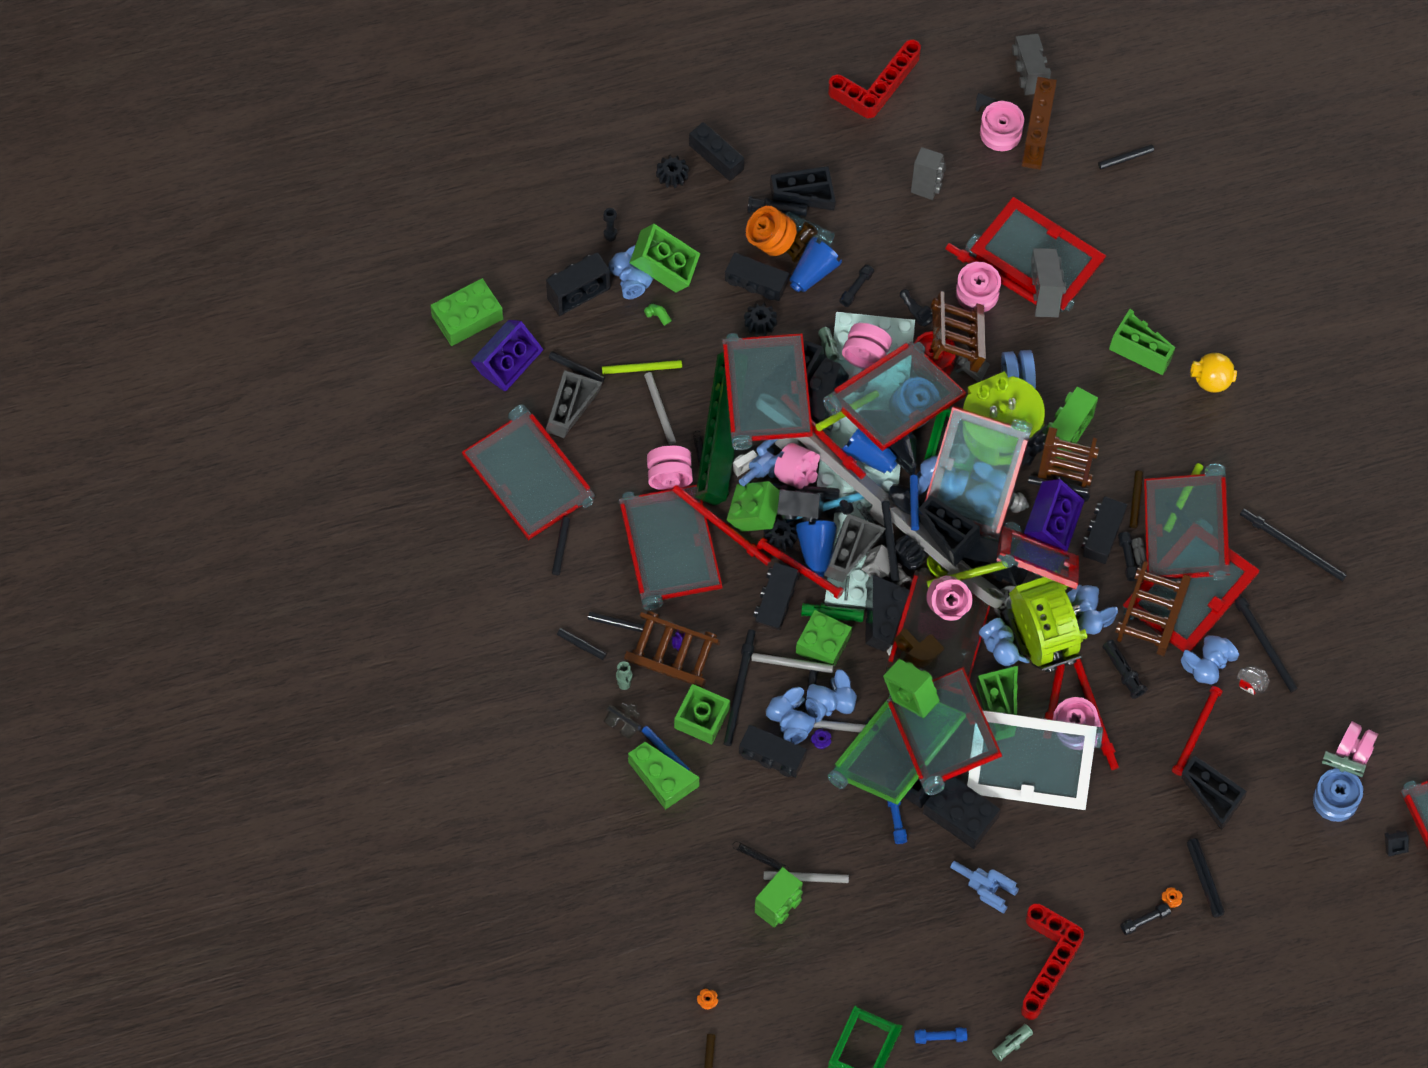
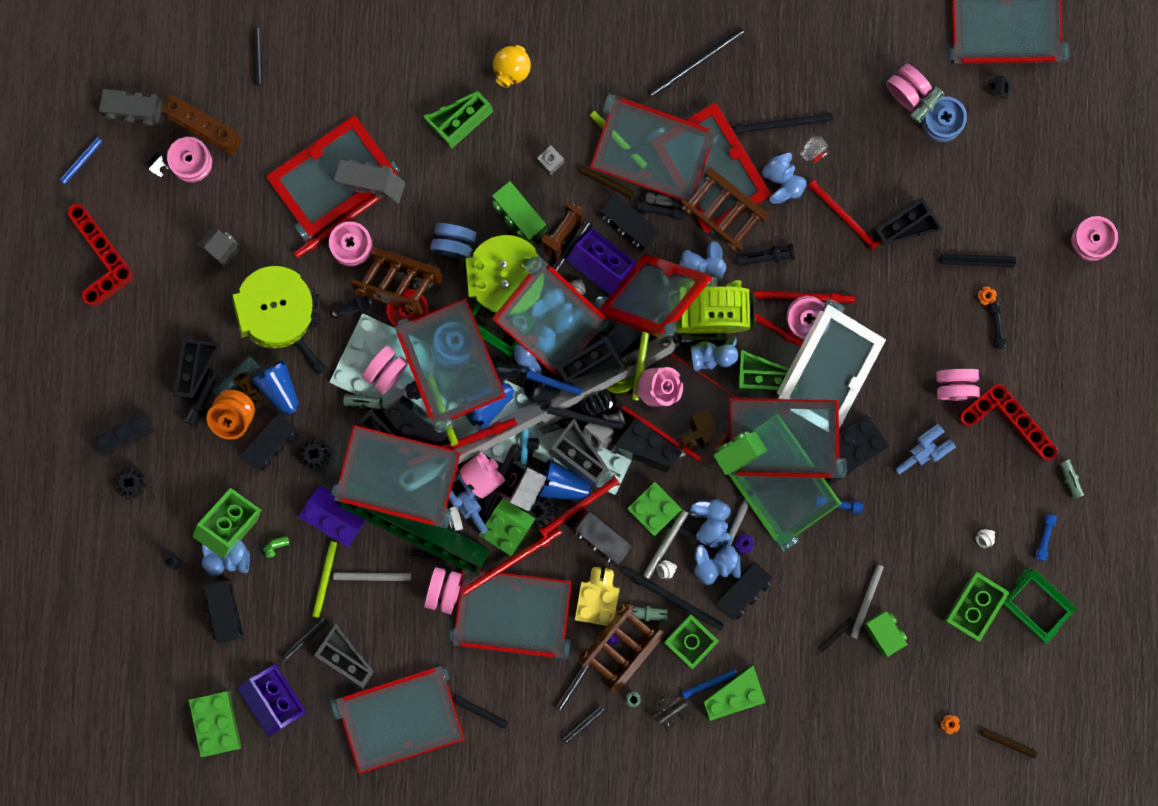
camera: 75 degrees left, 20 degrees up
green pin [801,603,864,622] -> none
none -> blue bar [59,137,103,184]
none -> lime piece [232,266,319,348]
none -> dark purple slope [299,485,366,548]
none -> light grey brick [537,146,564,175]
none -> light yellow plate [575,567,619,626]
none -> sand green pin [631,606,667,622]
none -> white plate [656,560,677,579]
none -> bright pink wheel [936,369,980,401]
none -> bright green brick [943,572,1010,642]
none -> white plate [975,529,995,549]
none -> bright pink wheel [1071,216,1118,261]

